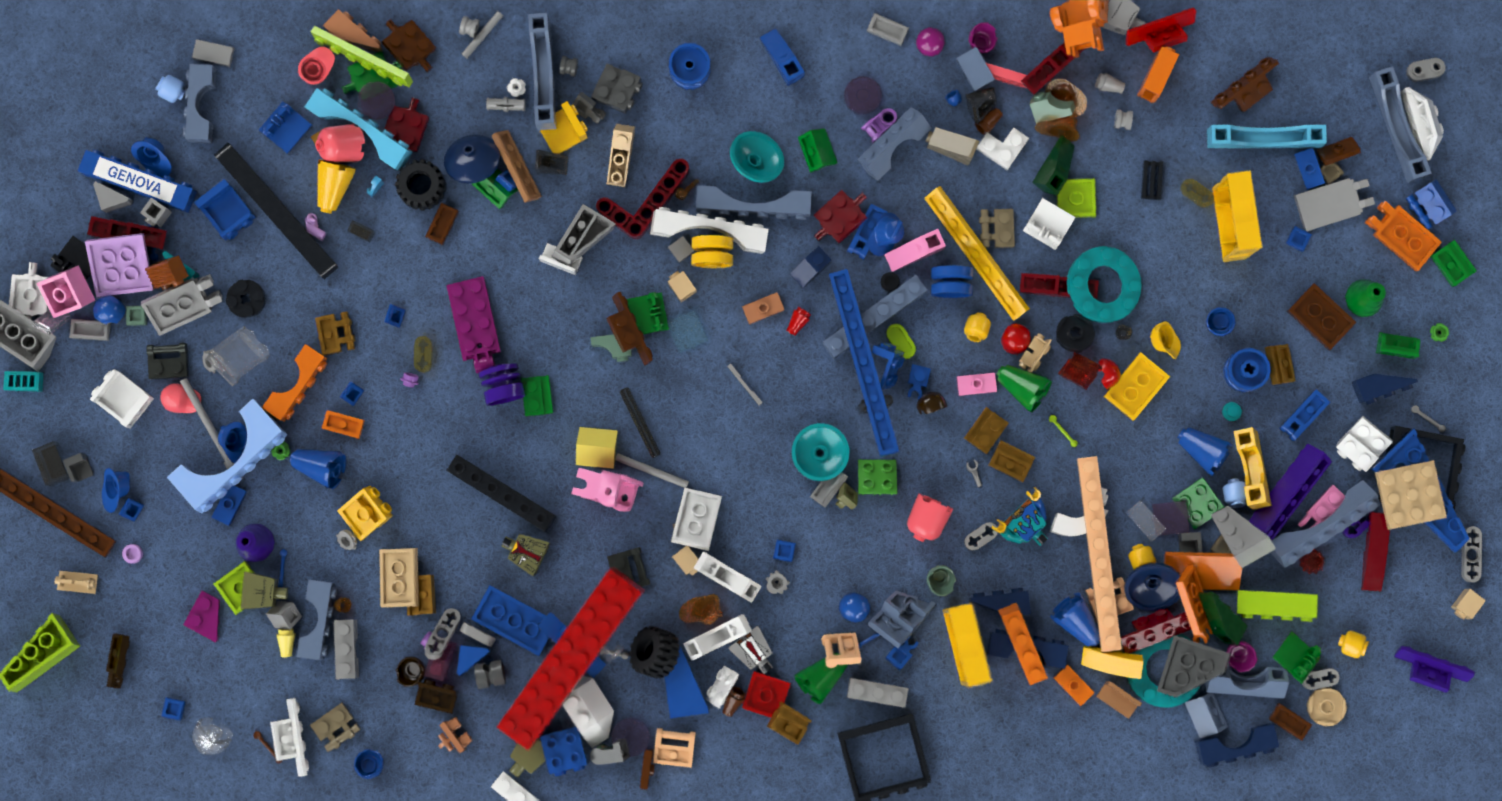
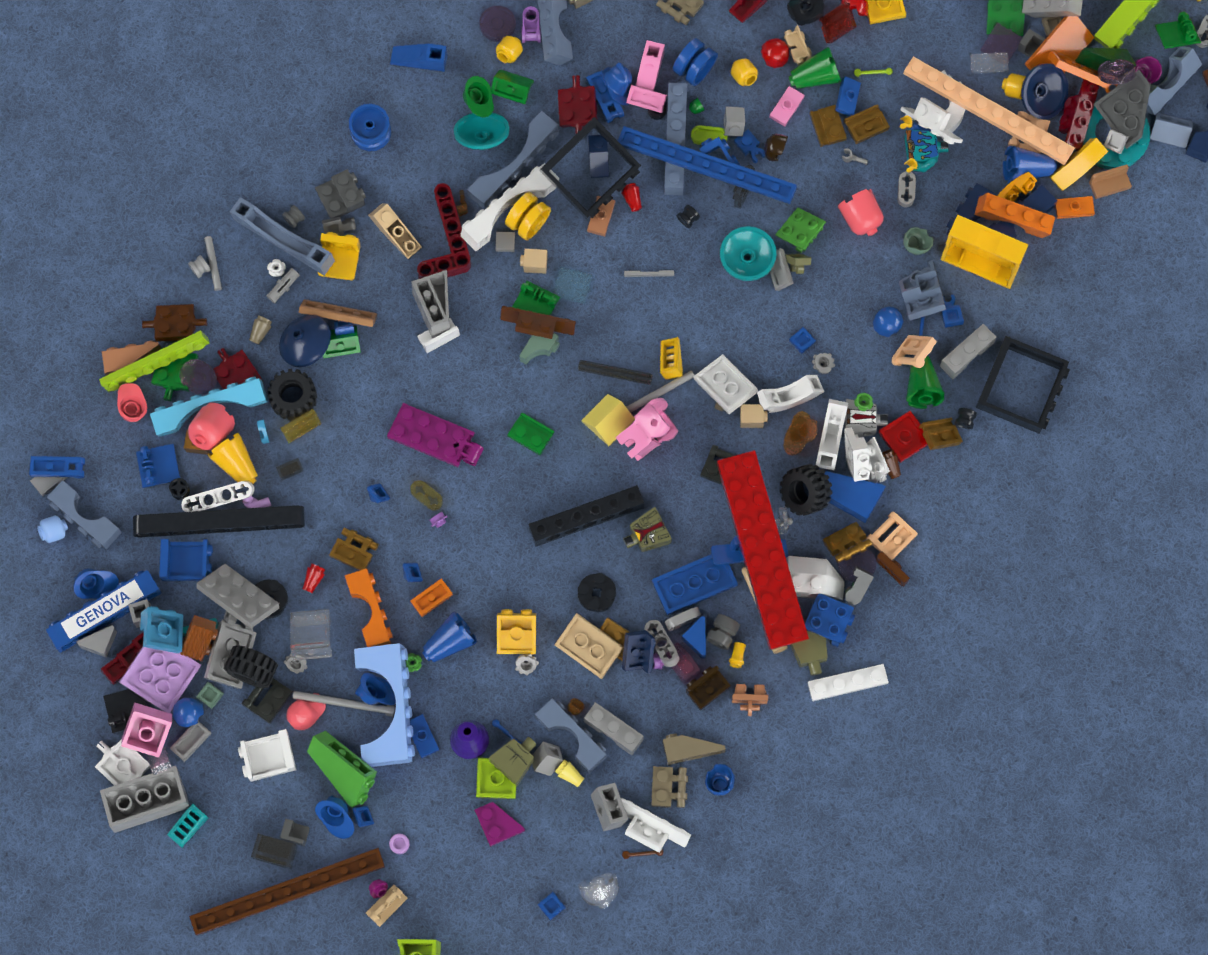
camera: 50 degrees left, 10 degrees down
dark brown hinge [106,633,130,689] -> none
dark brown hair [396,657,425,687] -> none
reddish brown plate [425,202,459,245] -> none
dark purple wheel [479,363,526,406] -> none
clear smoke slope [535,149,568,175] -> none
yellow plate [924,186,1030,321] -> none
none -> blue plate [29,456,85,479]
none -> dark azure plate [140,606,183,654]
none -> black wheel [169,478,190,500]
none -> white beam [181,481,254,512]
none -> light grey plate [197,564,279,629]
none -> black tyre [223,646,278,688]
none -> dark tan cone [249,315,272,345]
none -> clear yellow plate [280,409,321,443]
none -> red cone [302,563,326,593]
none -> bright green slope [307,731,377,808]
none -> magenta plate [369,879,388,898]
none -> green piece [463,76,494,118]
none -> yellow head [496,36,523,63]
none -> black window [539,117,641,219]
none -> black plate [578,573,616,612]
none -> light grey brick [591,783,628,831]
none -> dark blue bracket [622,630,656,673]
none -> bright pink plate [626,85,667,113]
none -> yellow slope [660,337,683,380]
none -> dark tan slope [662,733,726,765]
none -> black wheel [676,205,700,228]
none -> green hinge [689,98,705,114]
none -> light grey brick [724,106,745,136]
none -> yellow pin [729,642,746,668]
none -> pearl gold plate [823,522,872,563]
none -> blue plate [835,76,861,117]
none -> white plate [844,427,872,482]
none -> bright green plate [854,393,873,411]
none -> white bracket [900,97,963,144]
none -> black wheel [955,408,977,429]
none -> light orange slope [997,172,1037,202]
none -> clear purple tile [1098,59,1136,85]
none -> light grey tile [1104,129,1129,154]

